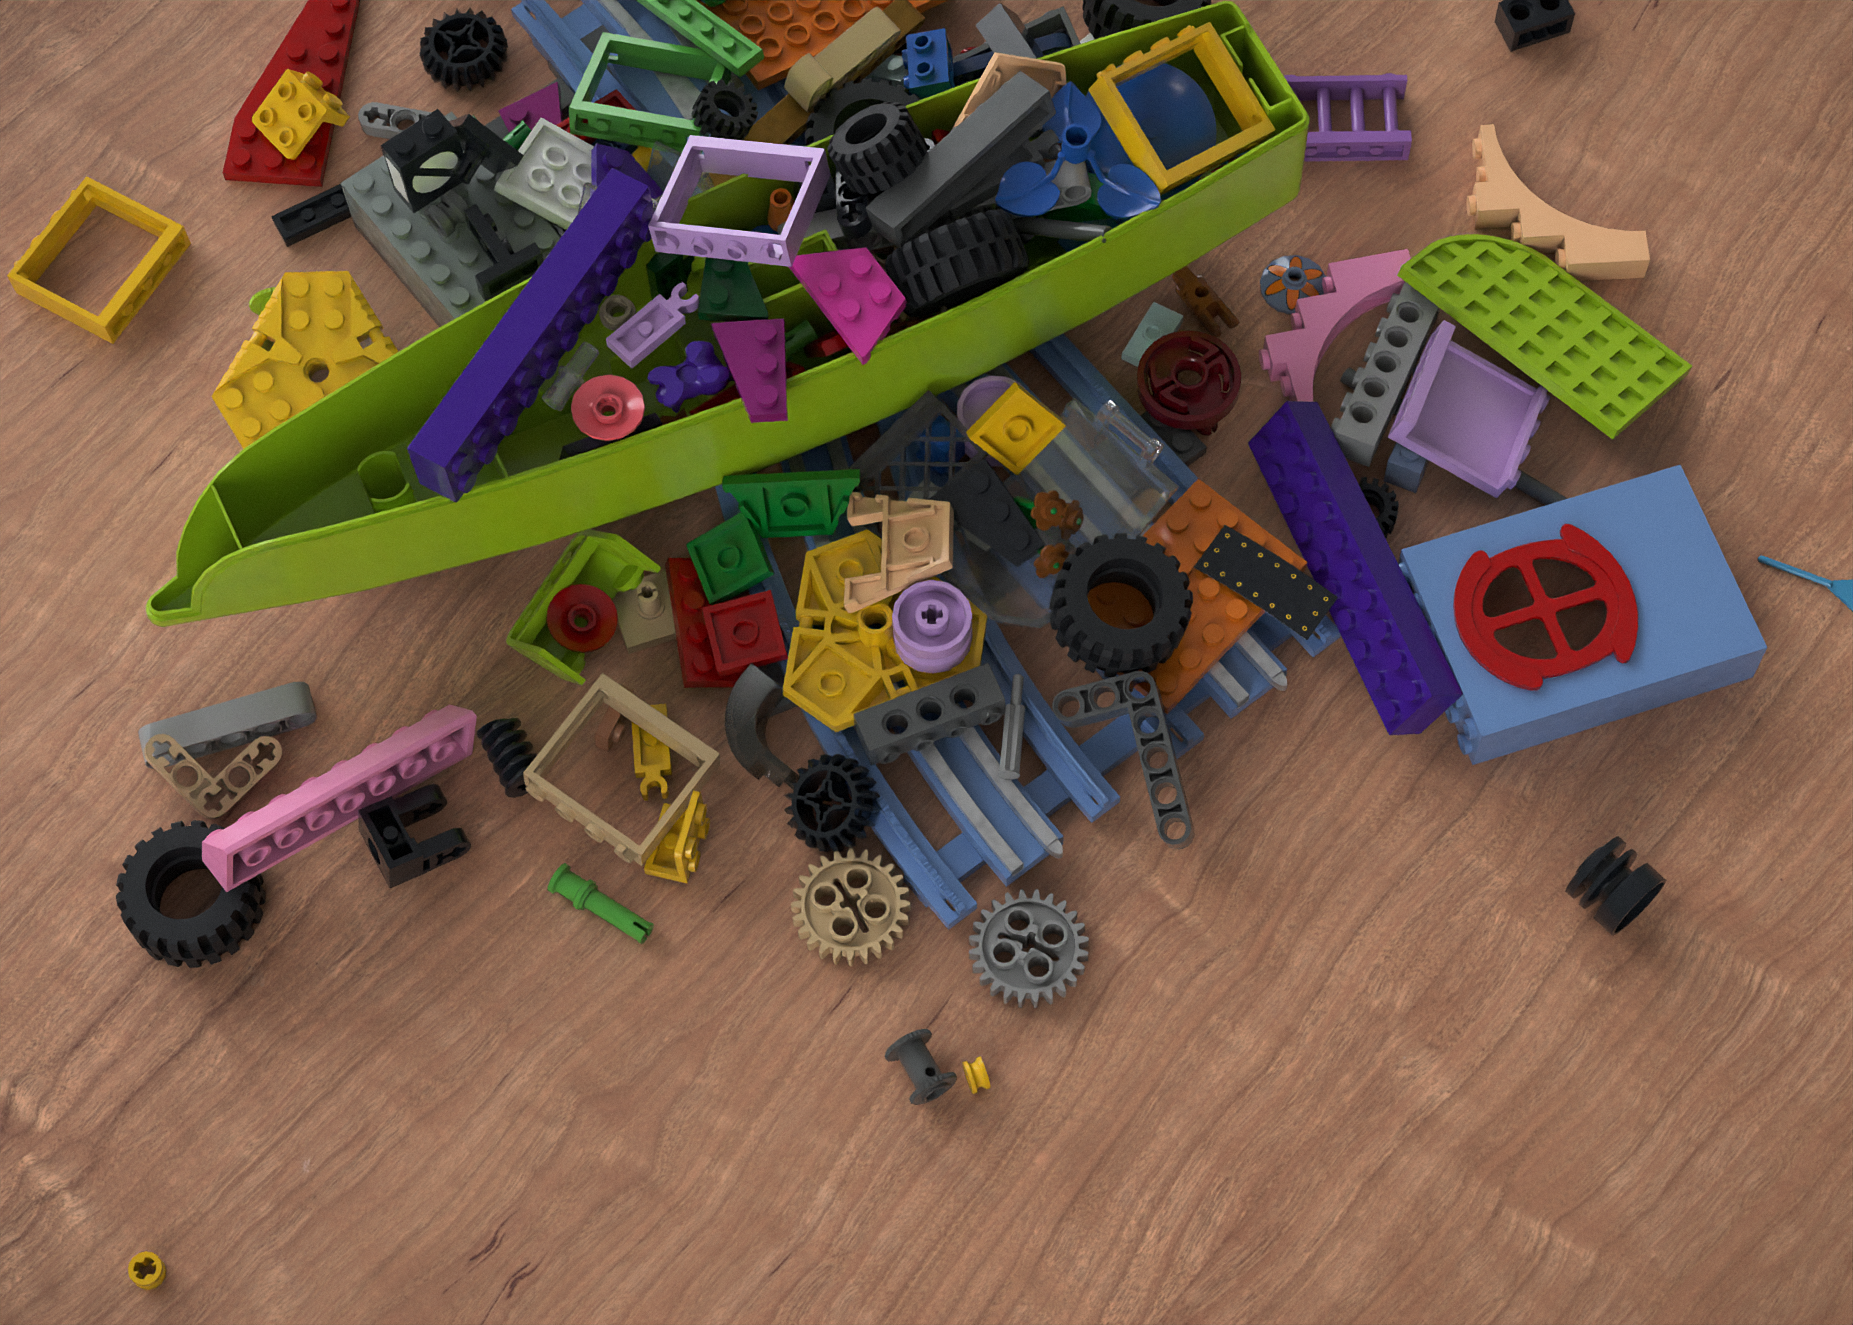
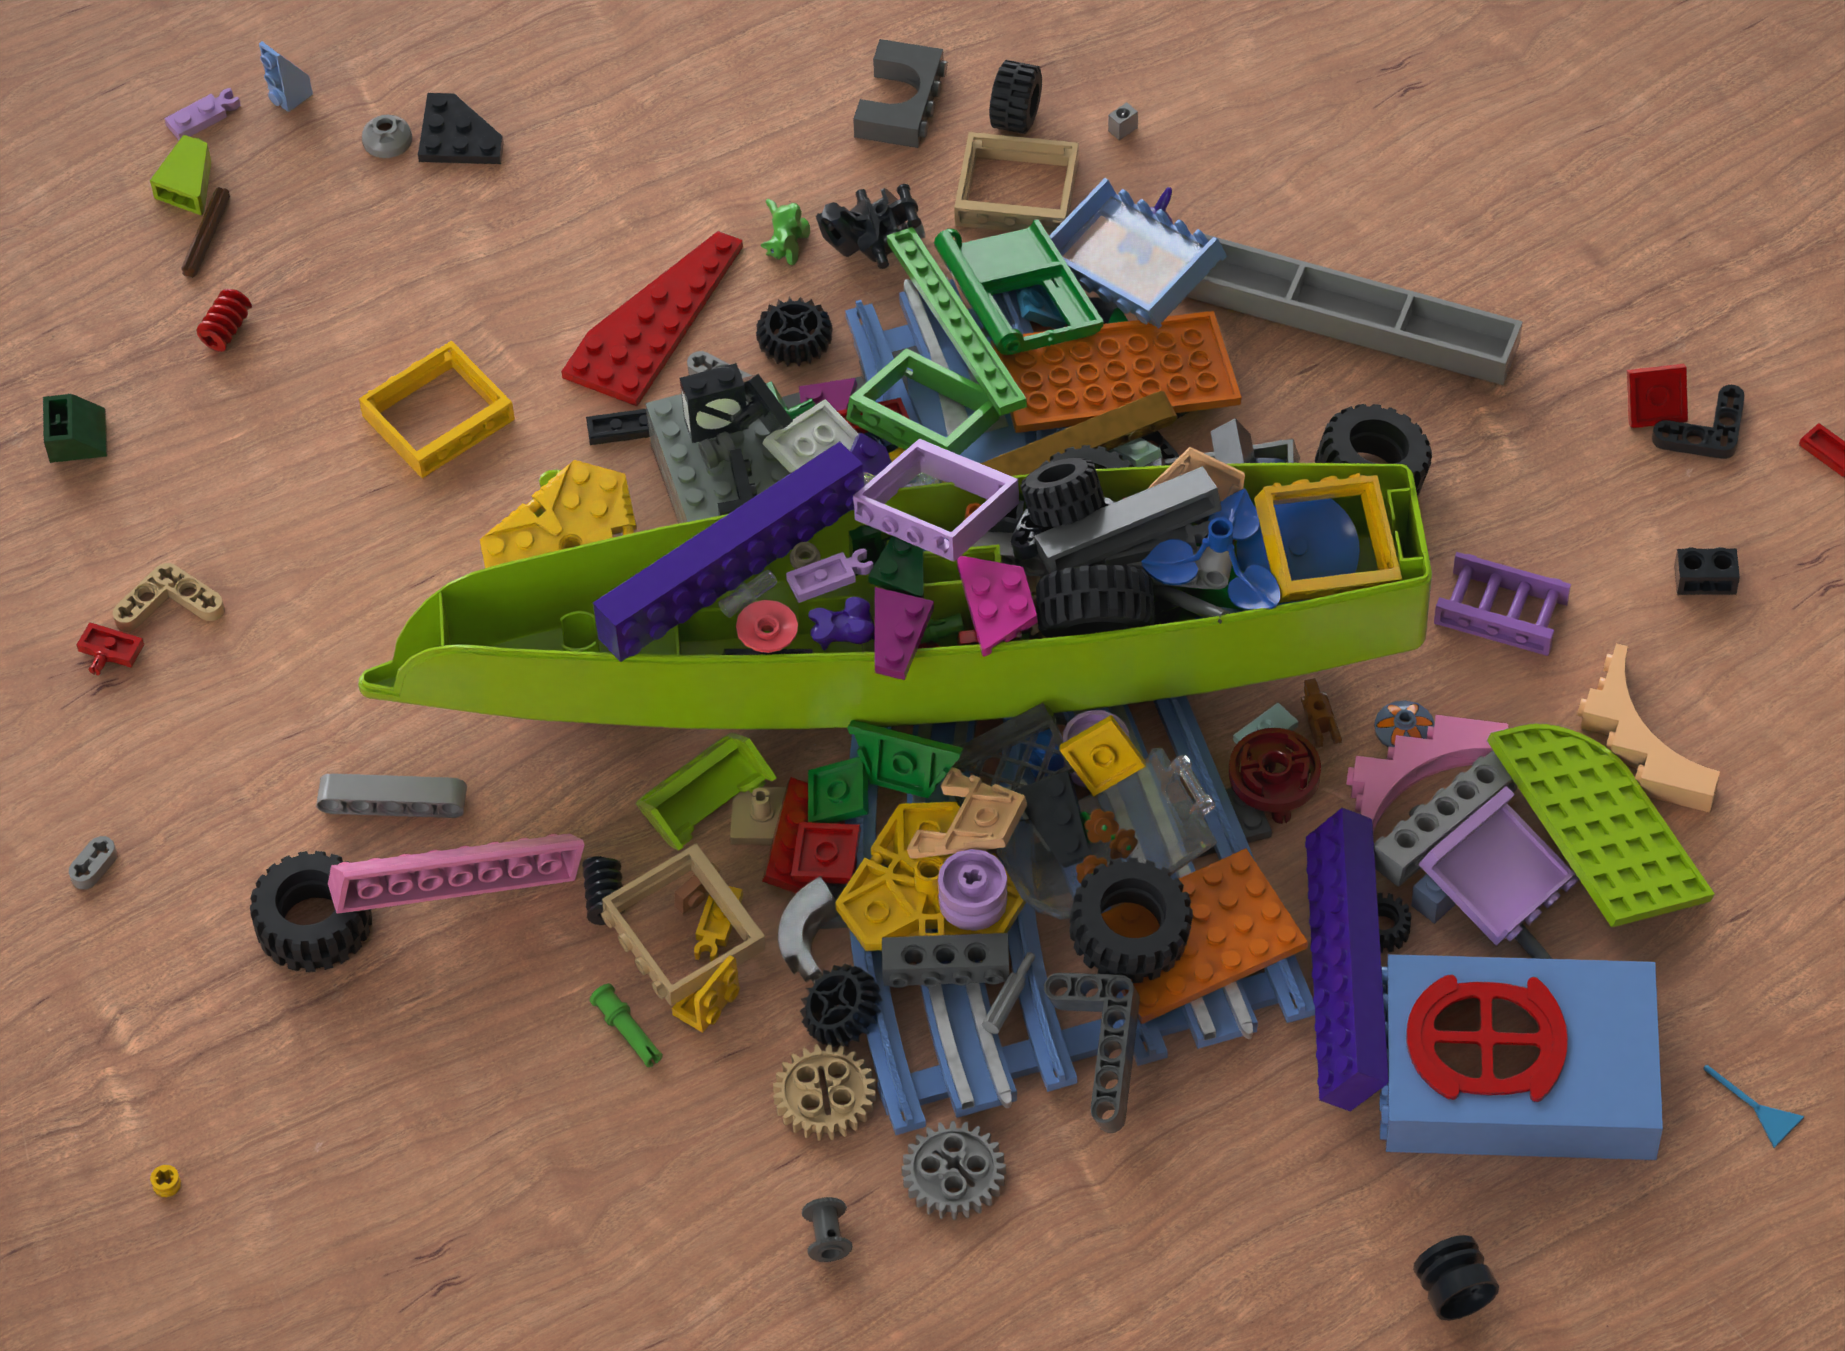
camera: 20 degrees right, 10 degrees down
tan beam [144,734,282,819] -> none
yellow bracket [252,69,350,160] -> none
black brick [358,784,471,888] -> none
red dish [546,584,618,653] -> none
black tyre [691,80,758,140] -> none
tan beam [784,7,901,112] -> none
blue brick [902,28,955,100] -> none
yellow bush [962,1056,991,1094] -> none
black sticker [1194,525,1338,640] -> none

